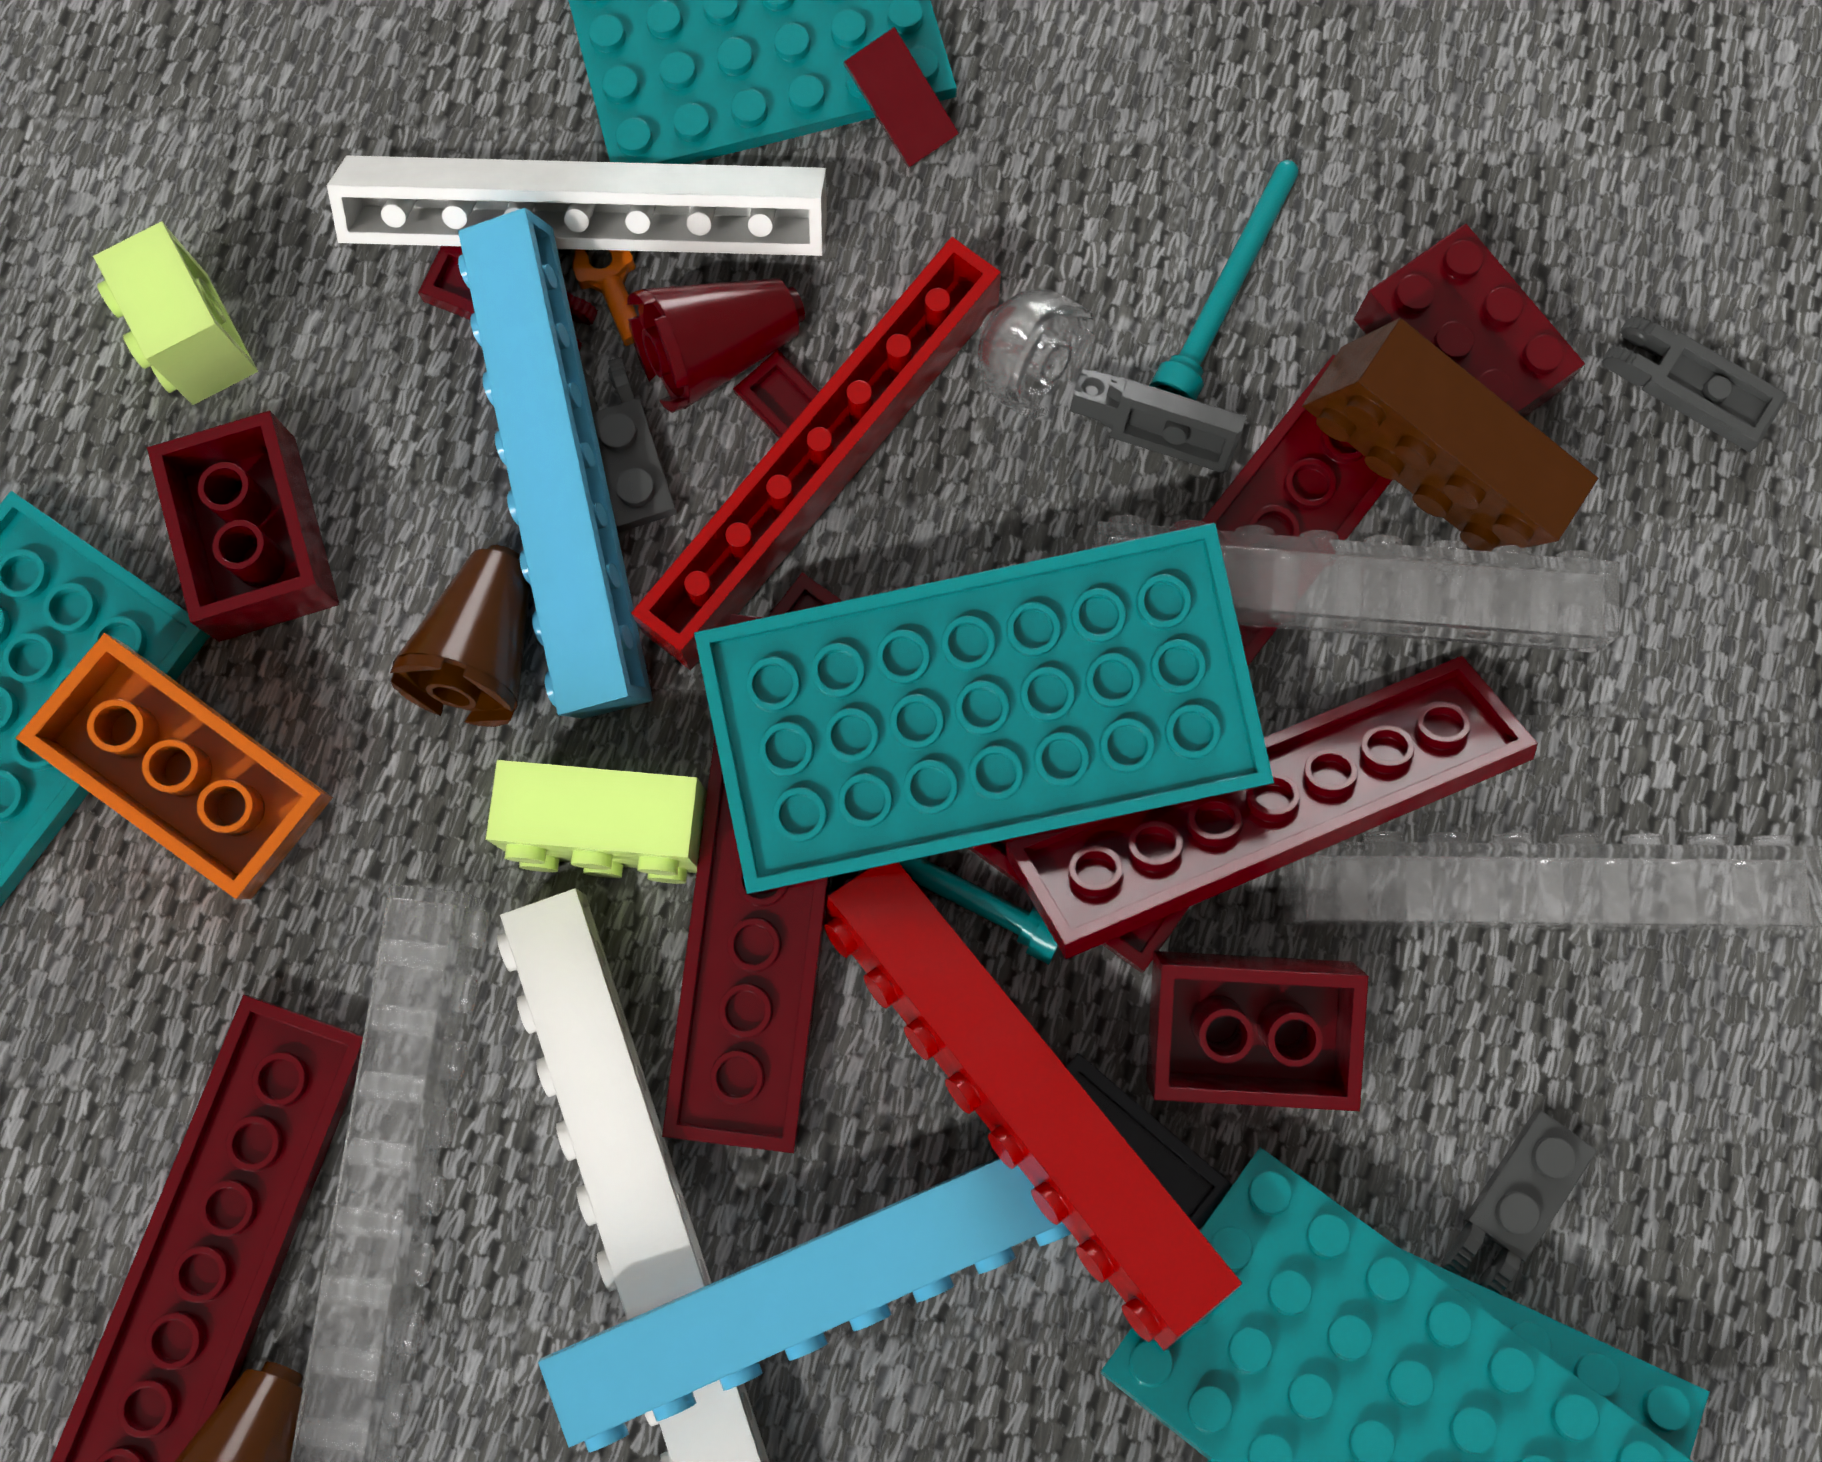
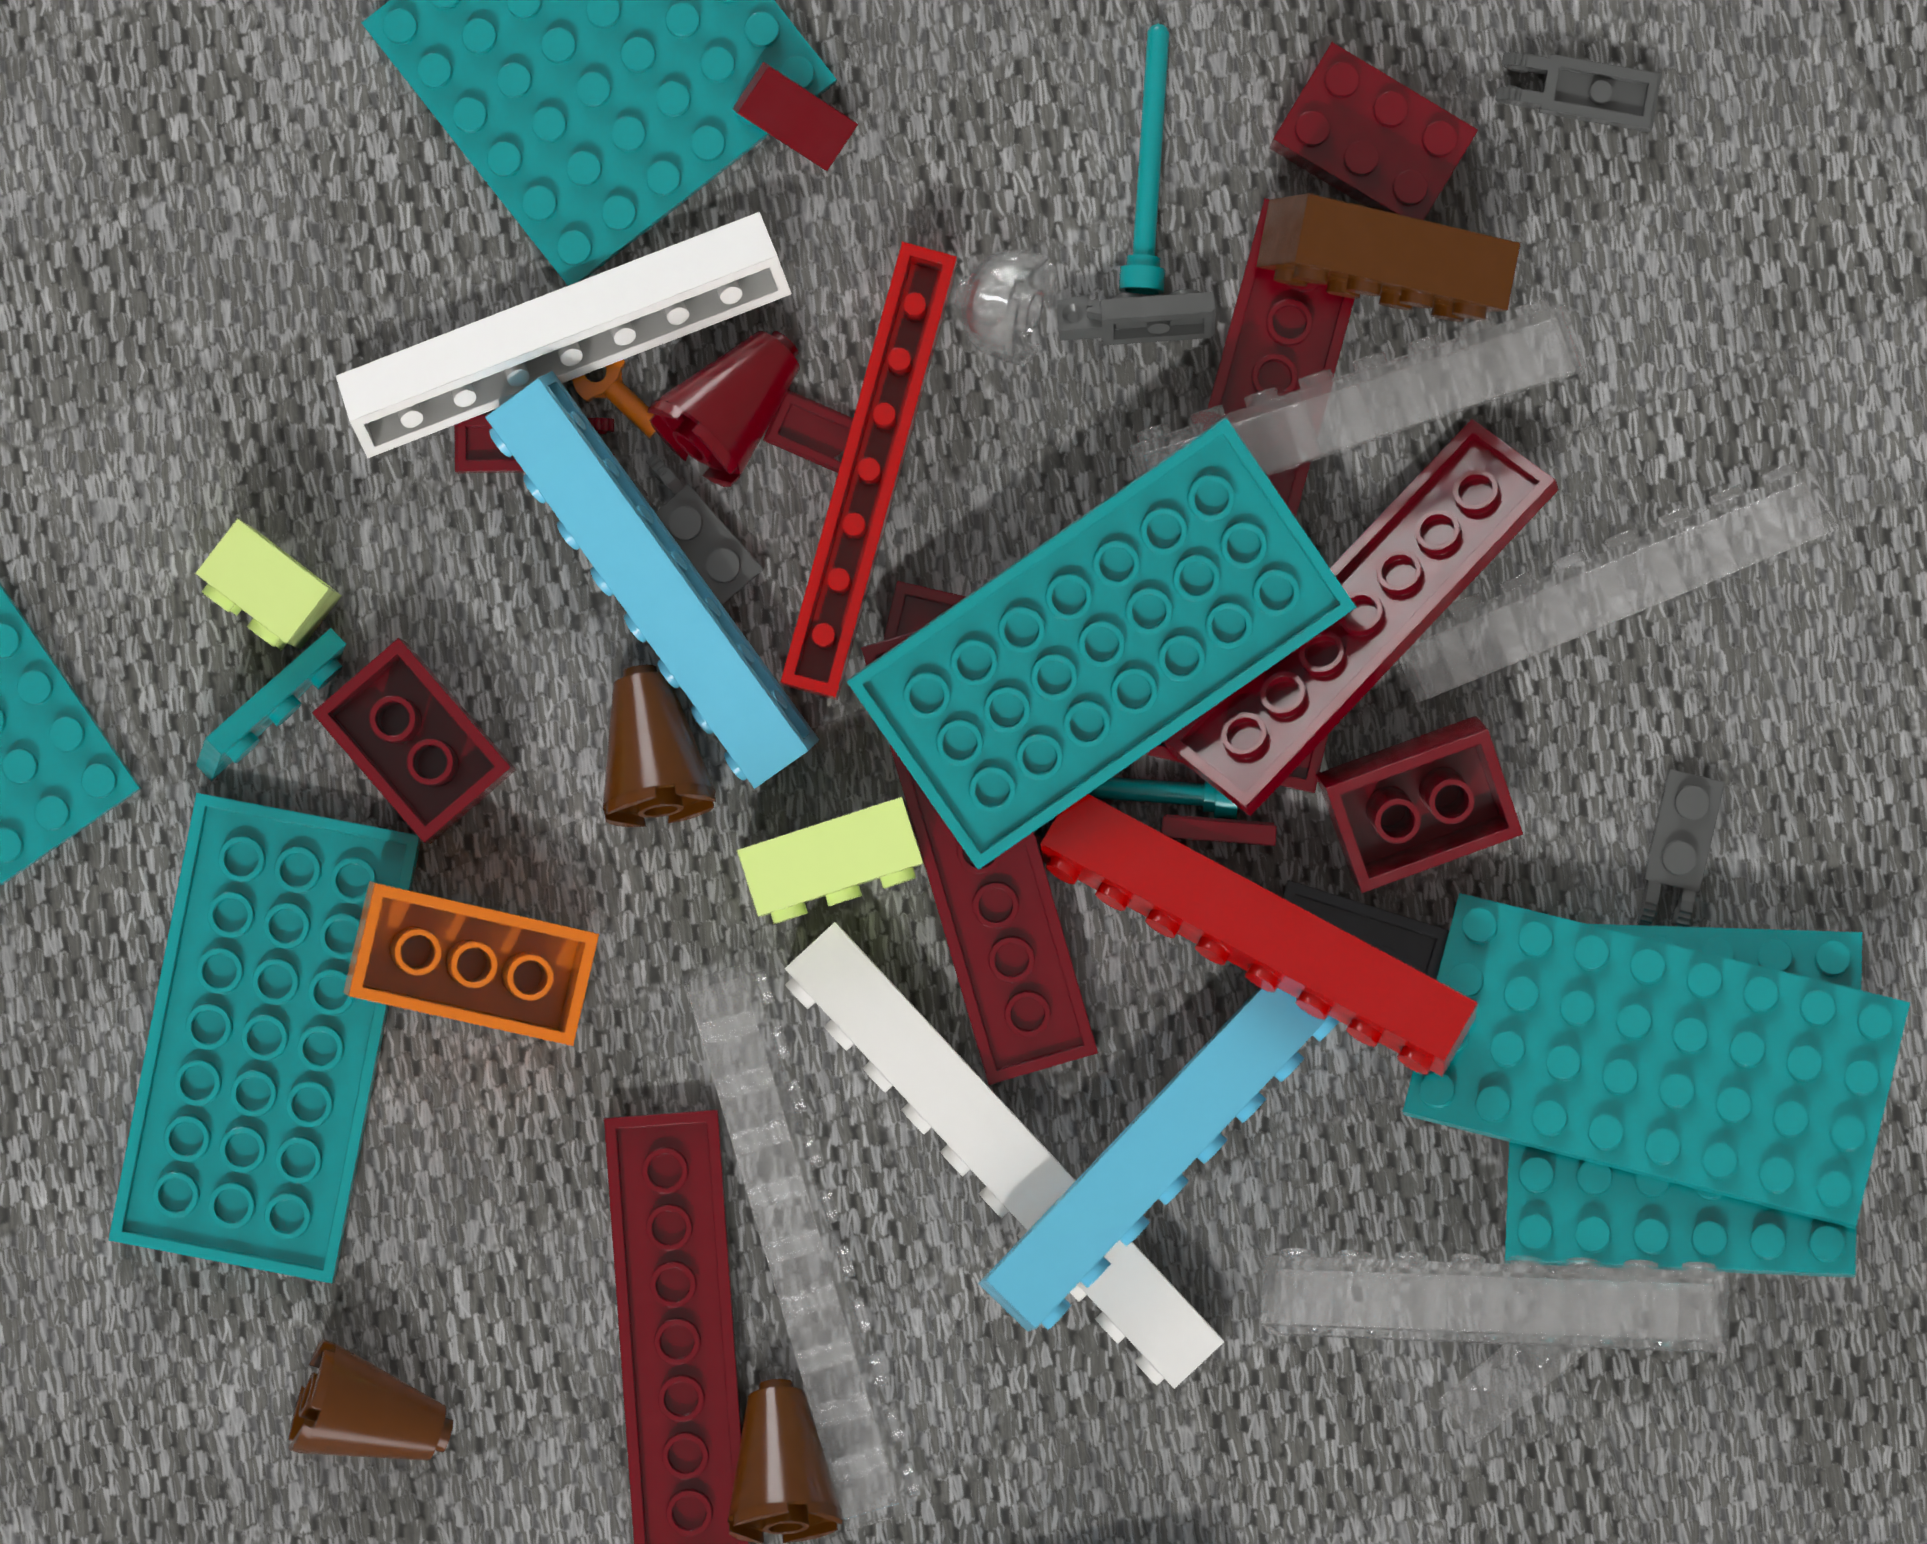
camera: 25 degrees left, 10 degrees up
none -> teal wing [196,628,346,782]
none -> dark red tile [1160,814,1277,846]

